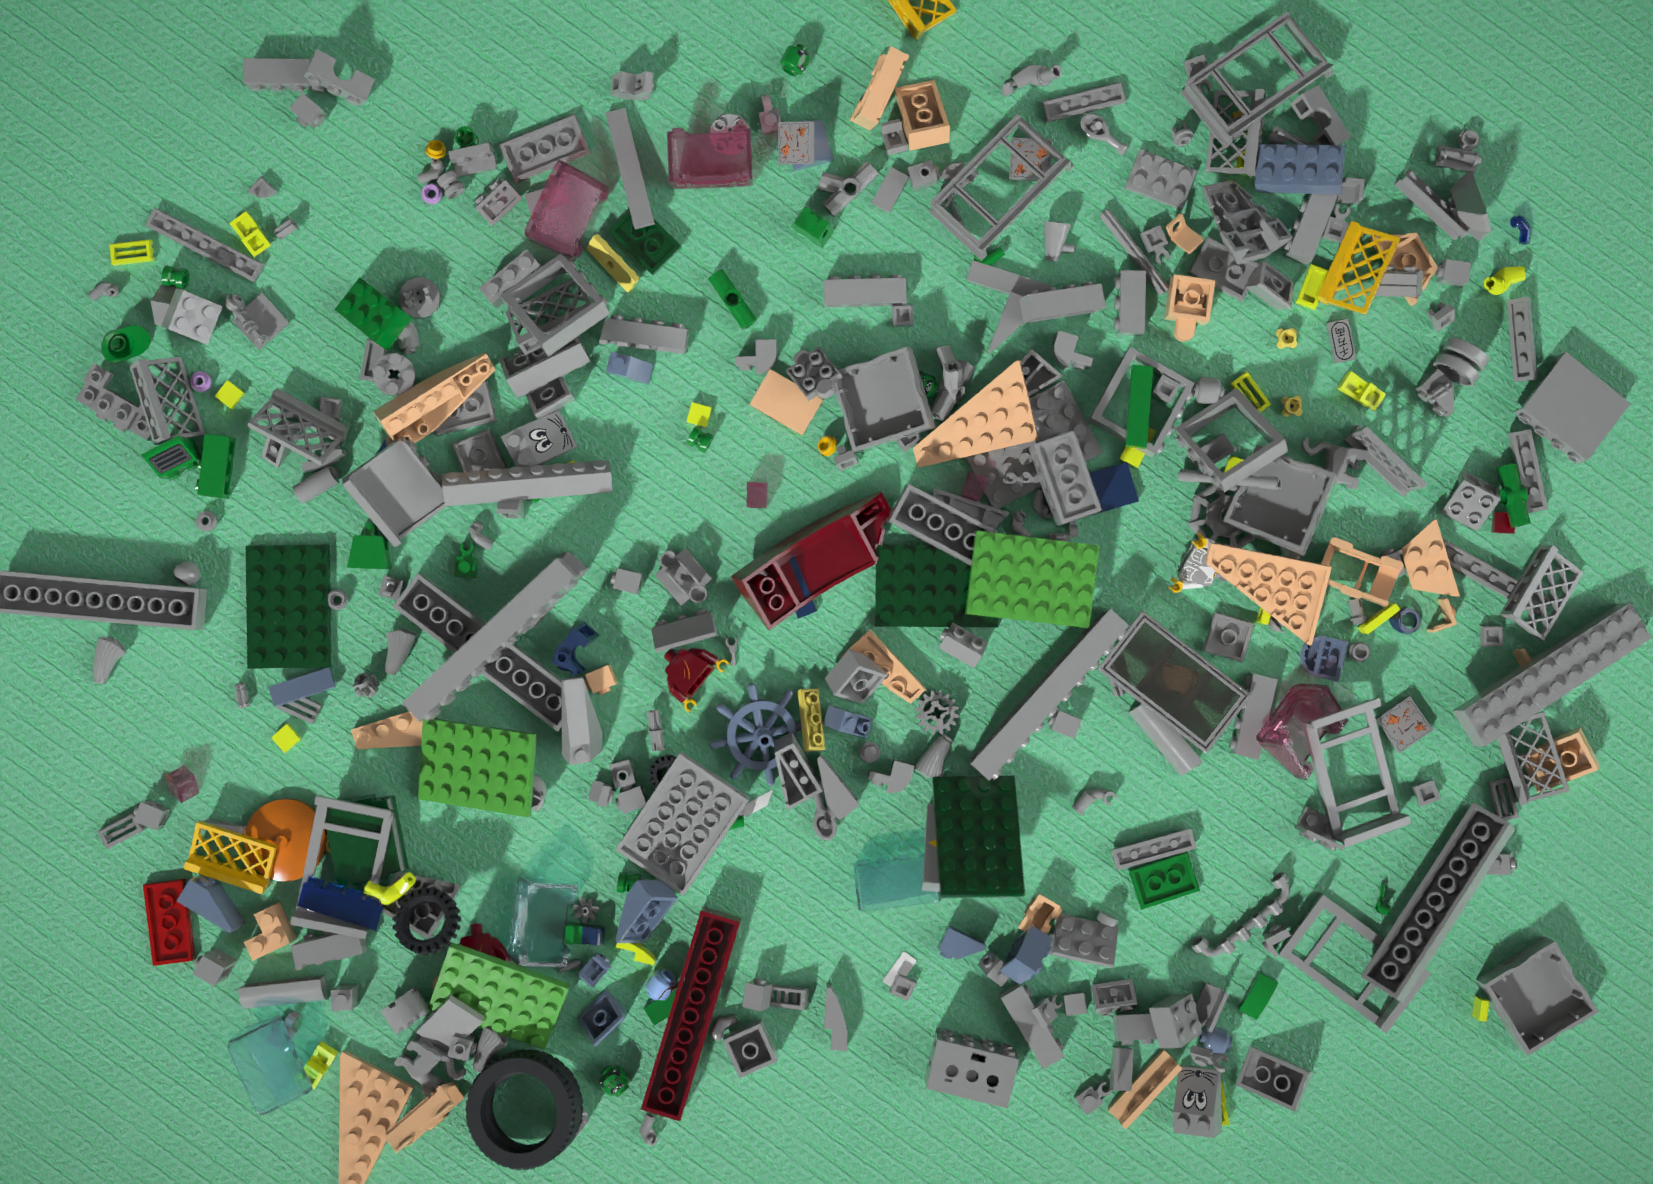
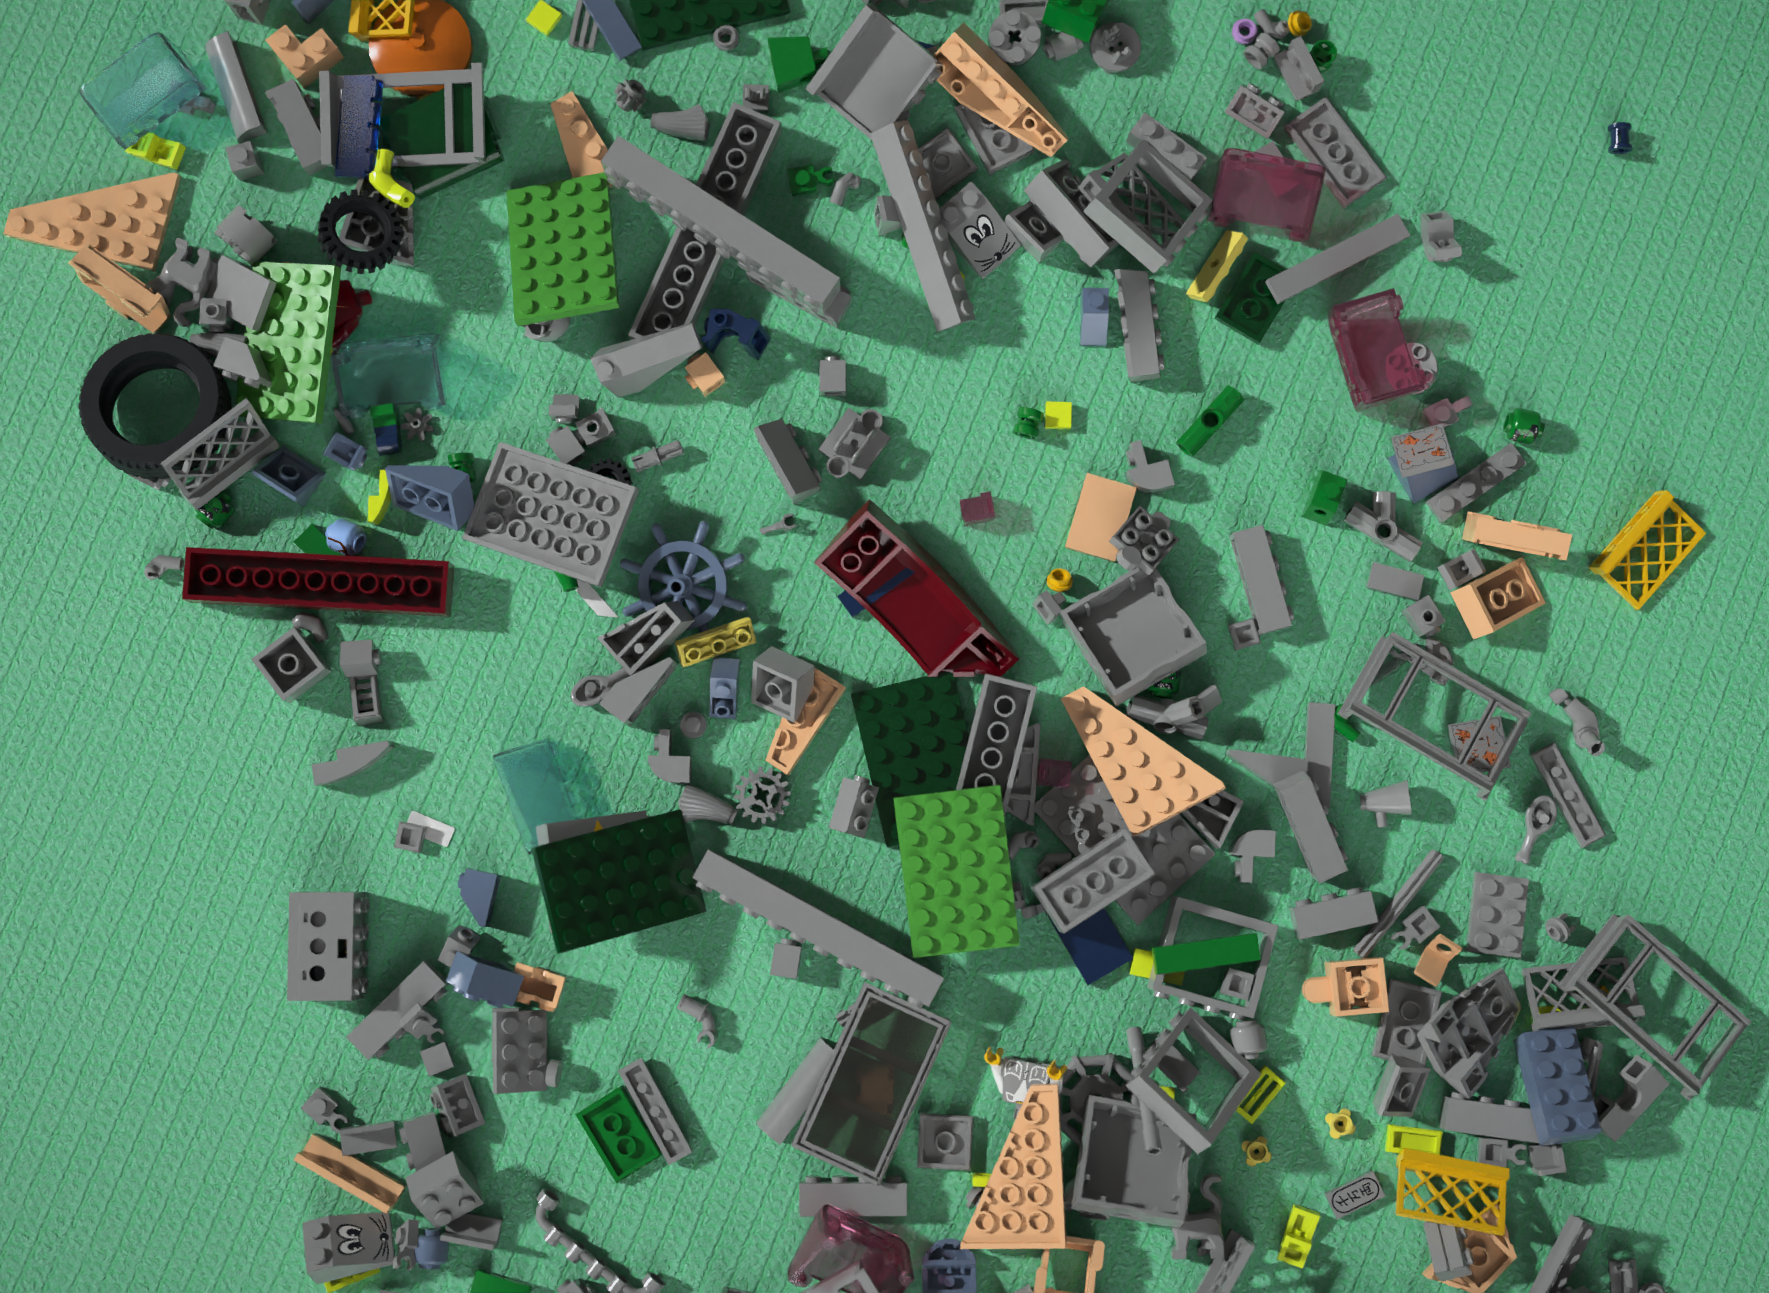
camera: 75 degrees right, 5 degrees down
dark red torso [664,648,729,712] -> none
light grey tile [895,433,920,452] -> none
light grey plate [1183,54,1212,93] -> none
none -> light grey fence [161,399,280,510]
none -> light grey slope [214,337,272,389]
none -> light grey plate [1425,442,1527,524]

